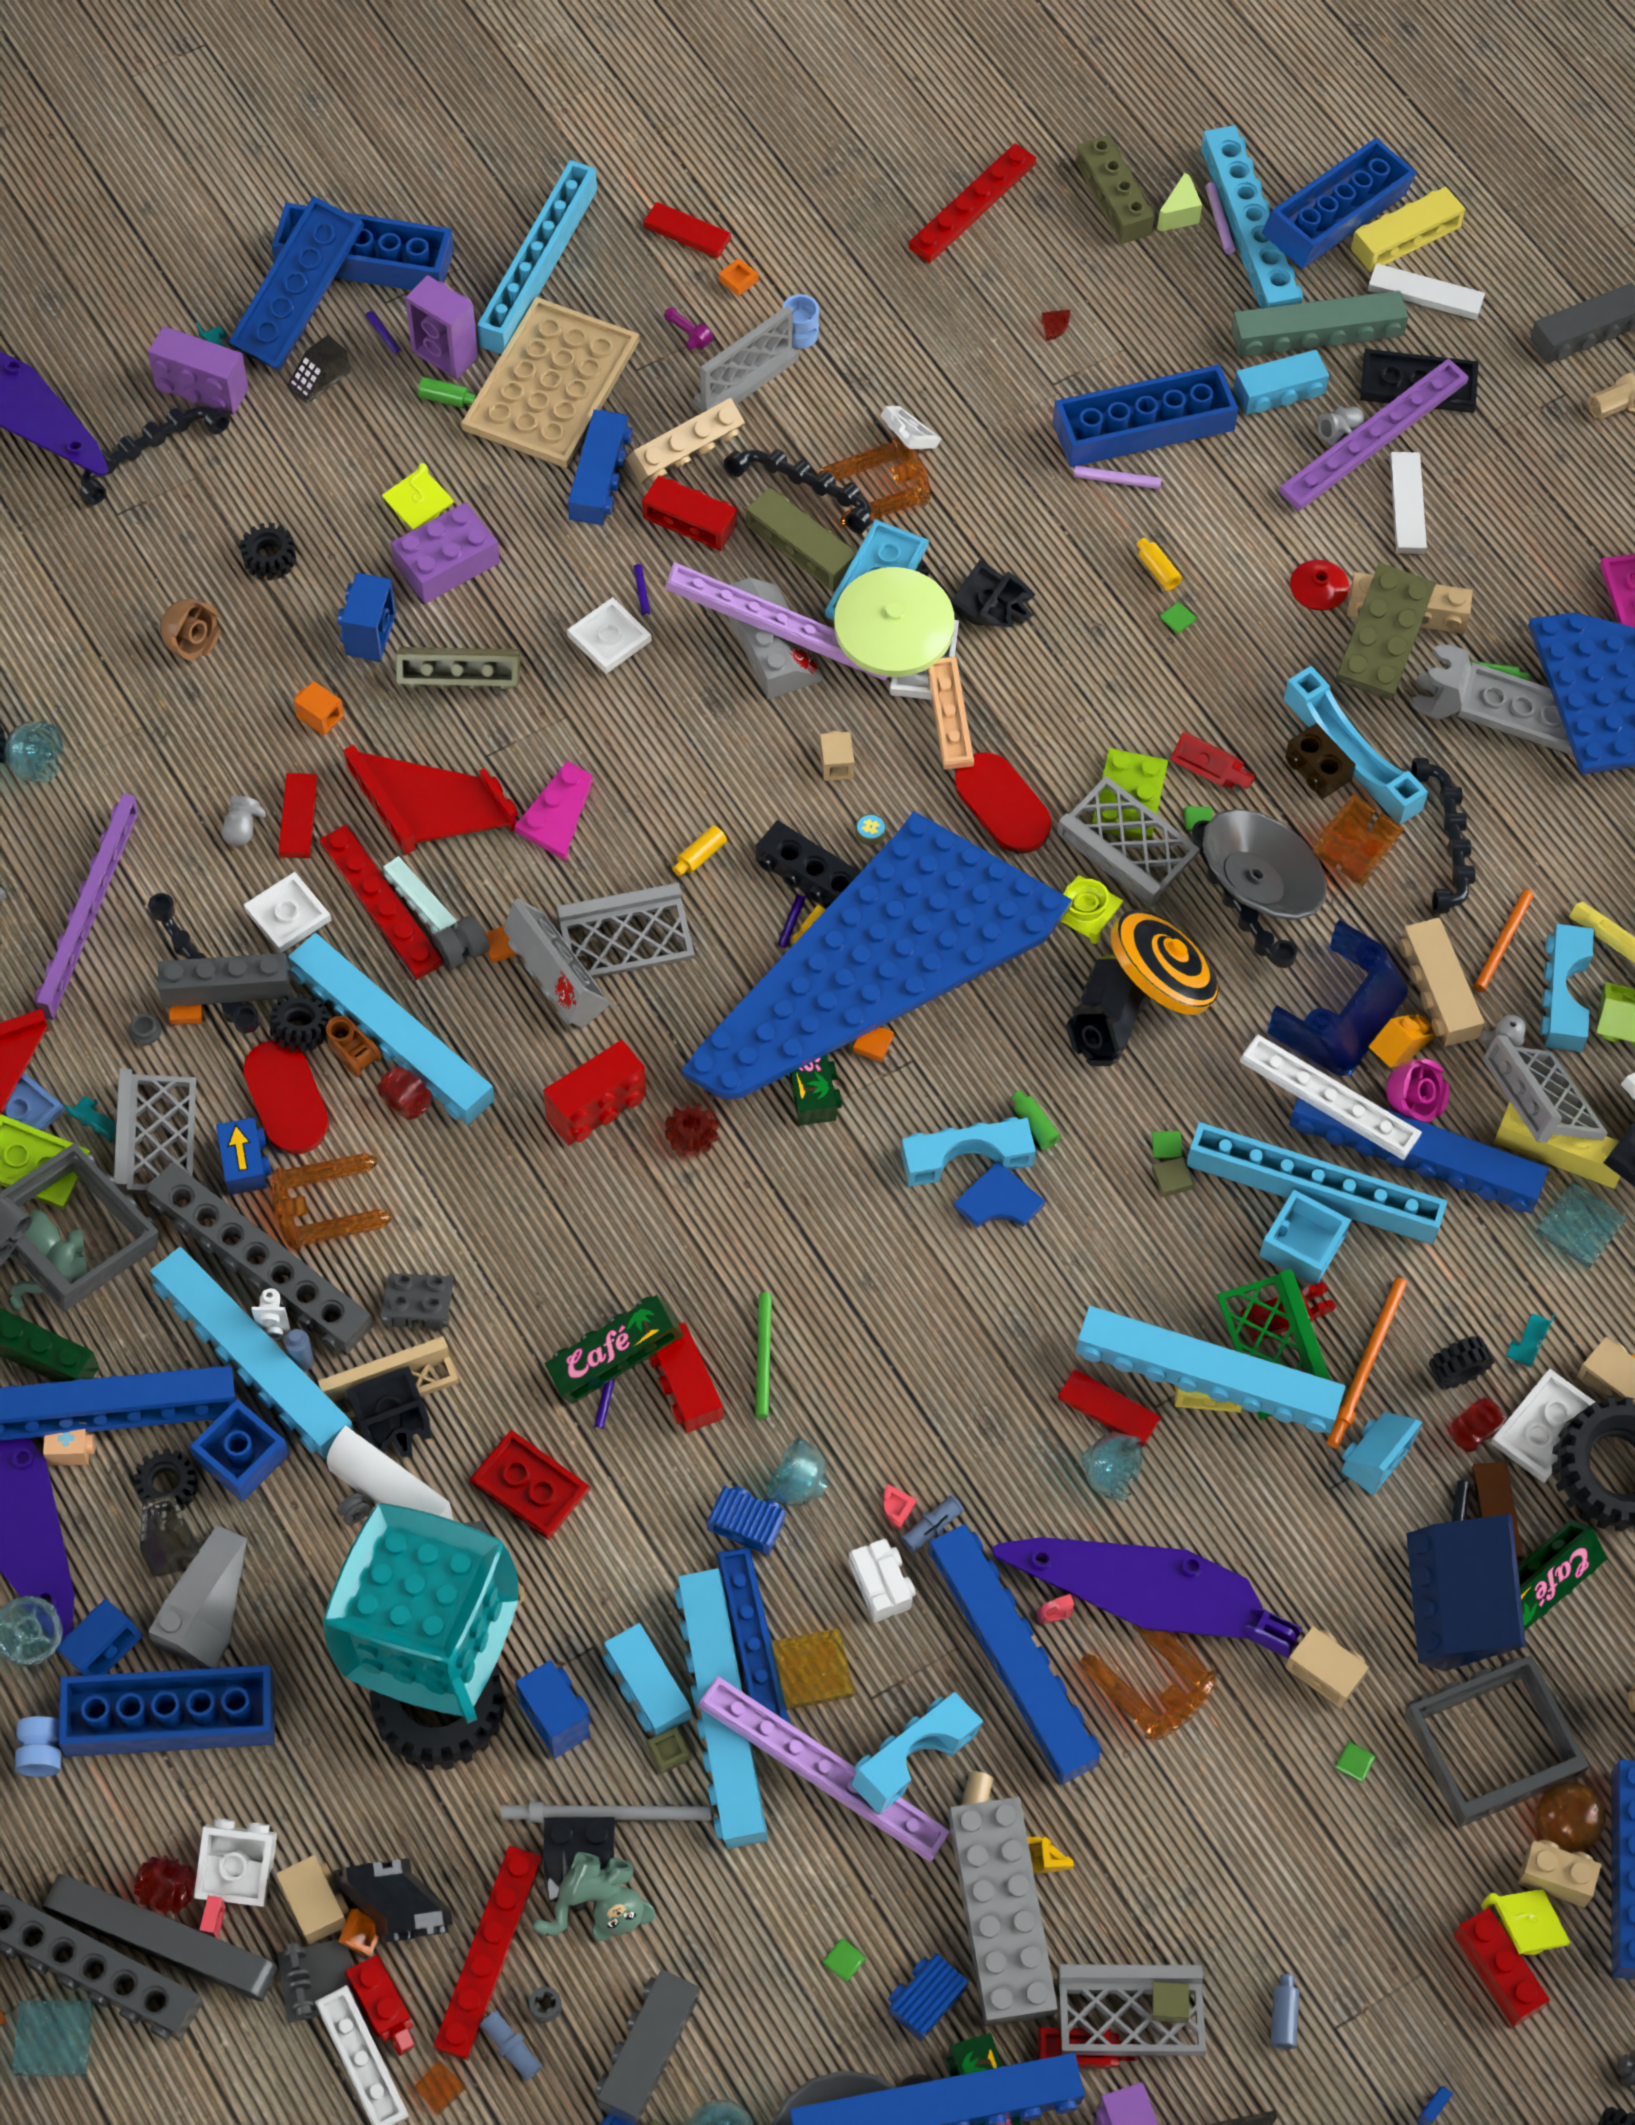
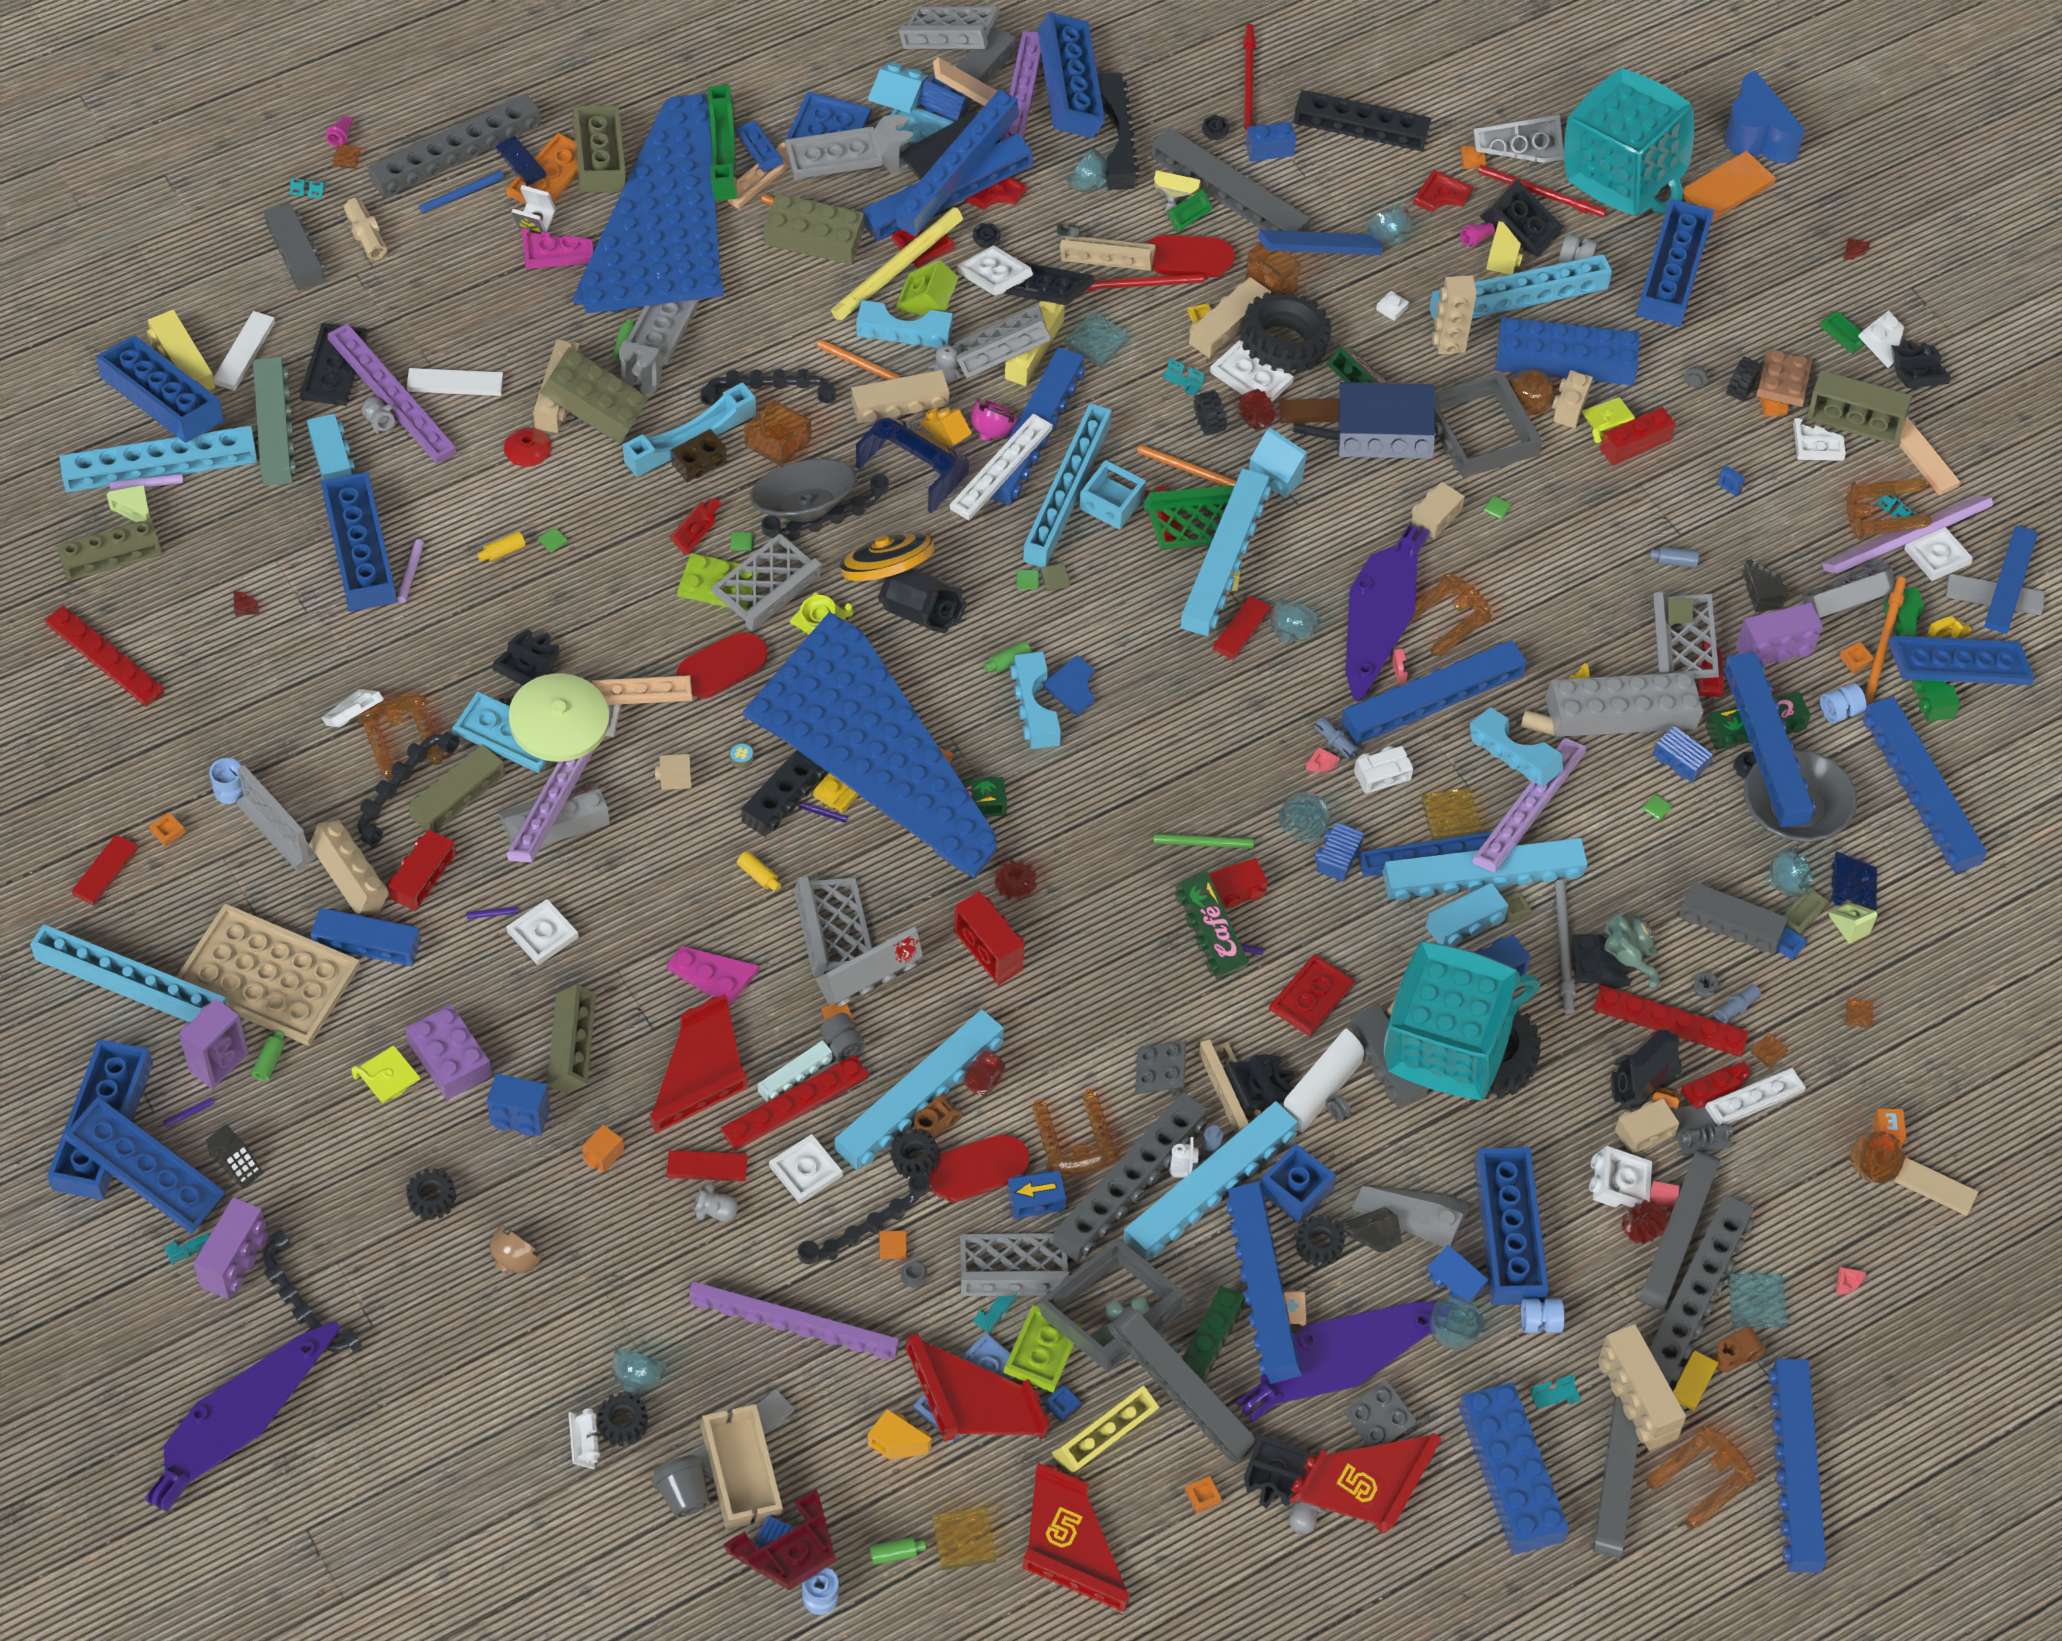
camera: 90 degrees left, 5 degrees down
dark grey brick [158,953,290,1007] -> none
magenta piece [664,307,714,350] -> none

